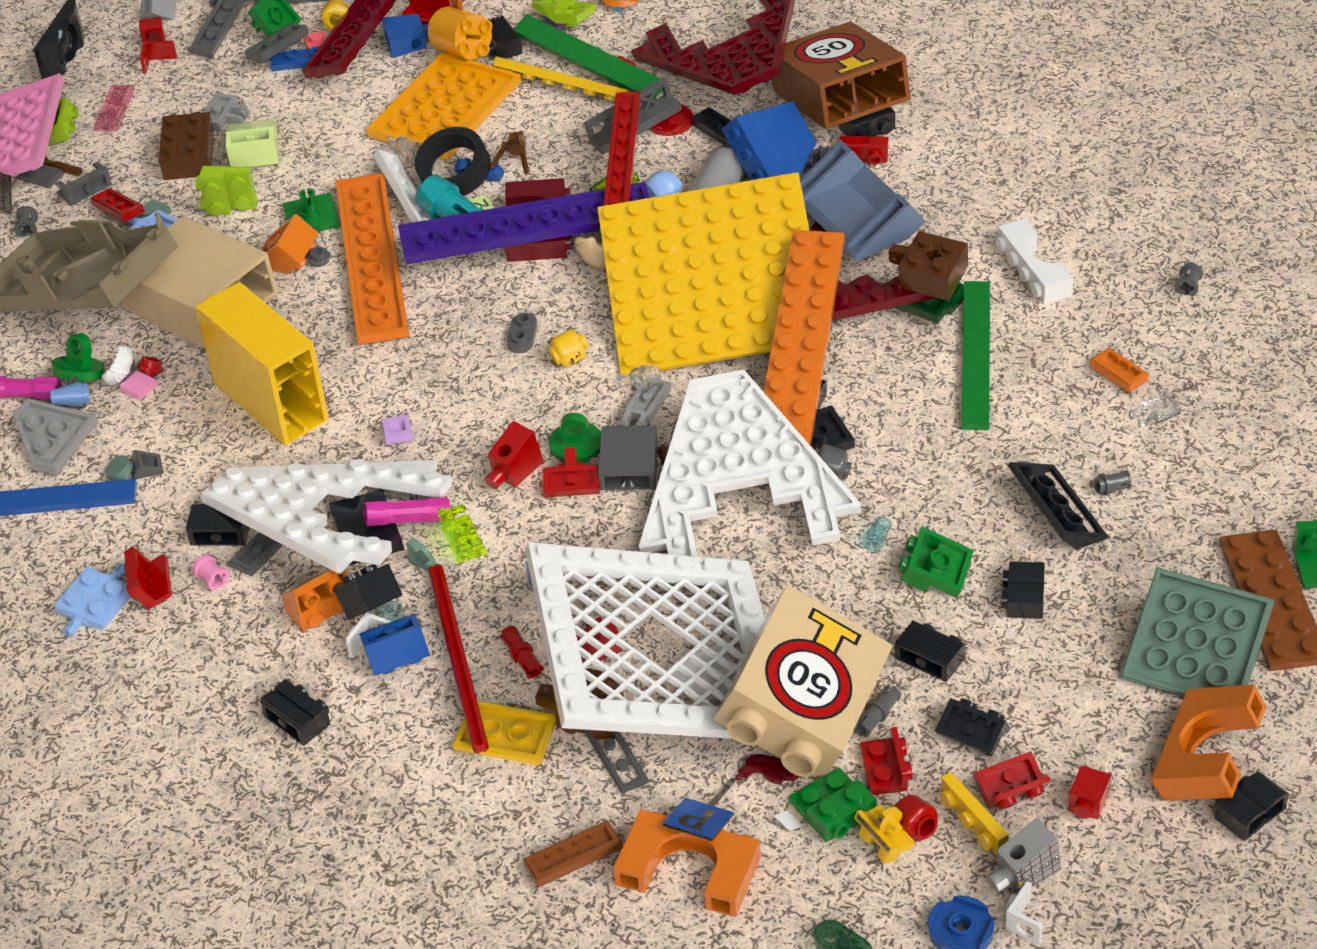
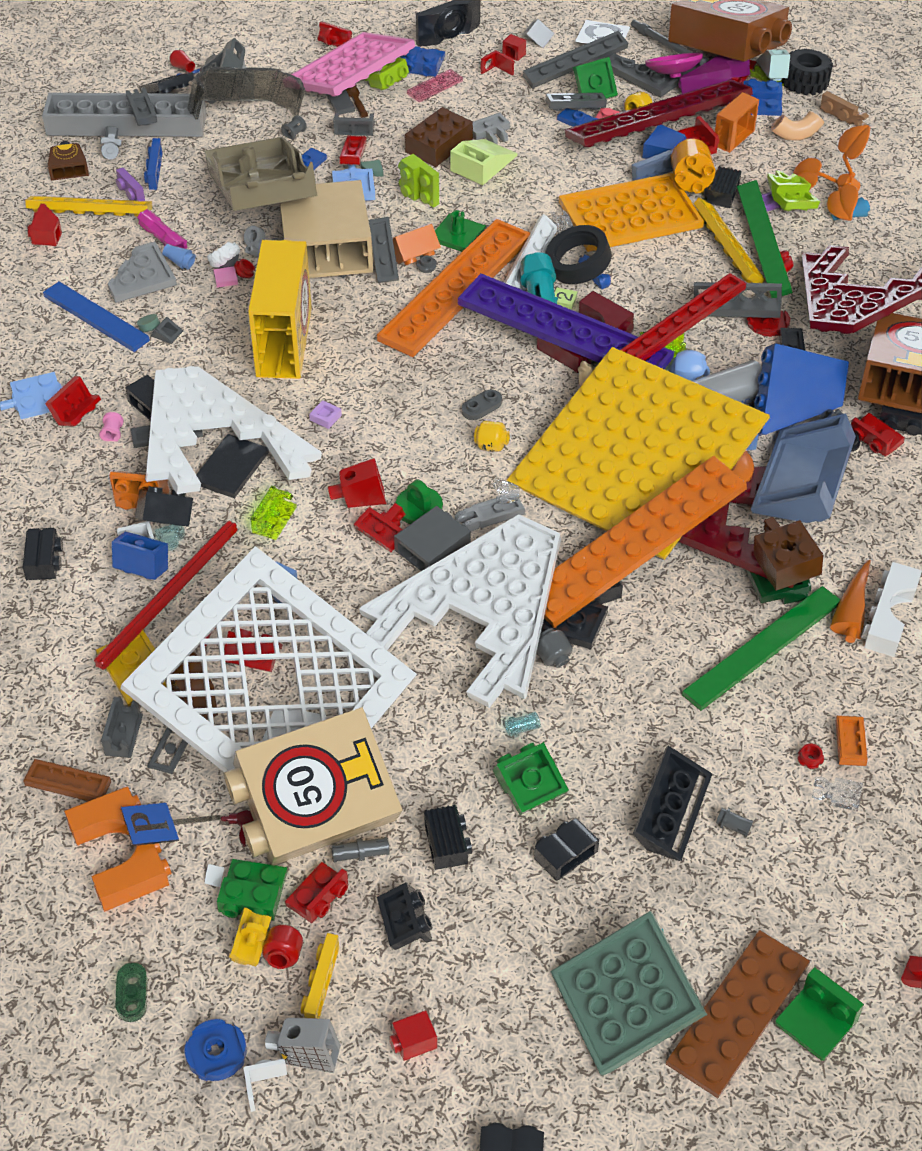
camera: 40 degrees right, 5 degrees up
green tile [51,333,105,382] -> none
dark pink axle [363,497,451,526] -> none
sand green tile [406,537,437,571] -> none
reddish brown plant [489,131,529,174] -> none
red bracket [973,751,1051,810] -> none
orange arch [1151,684,1267,801] -> none
none -> dark grey hinge [101,697,143,758]
none -> light grey plate [244,225,265,258]
none -> dark grey plate [368,217,399,283]
none -> blue plate [401,46,445,77]
none -> sand blue plate [632,149,673,181]
none -> red plate [798,743,824,769]
none -> orange piece [830,560,871,643]

